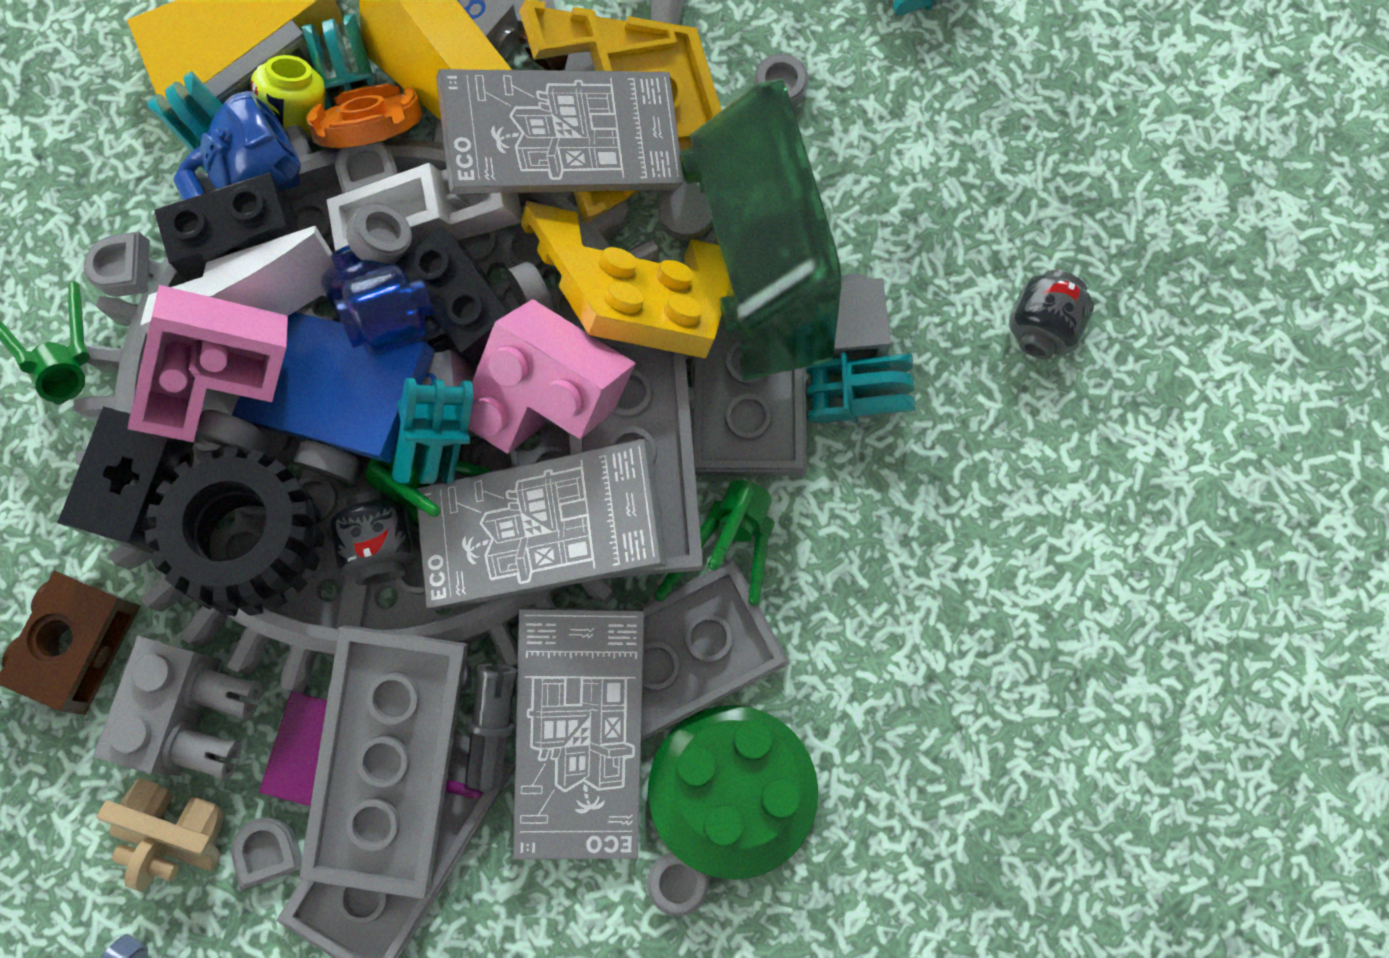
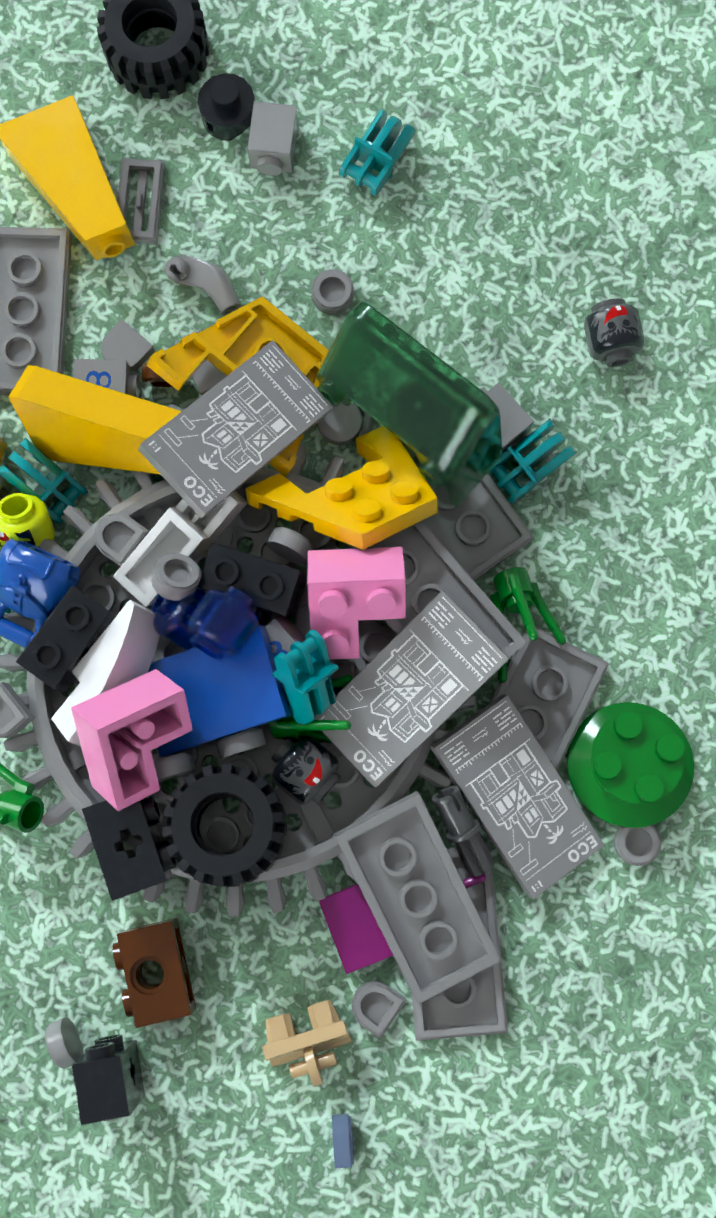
camera: 35 degrees left, 5 degrees up
light grey brick [93,636,262,781] -> none
orange tile [306,84,423,148] -> none

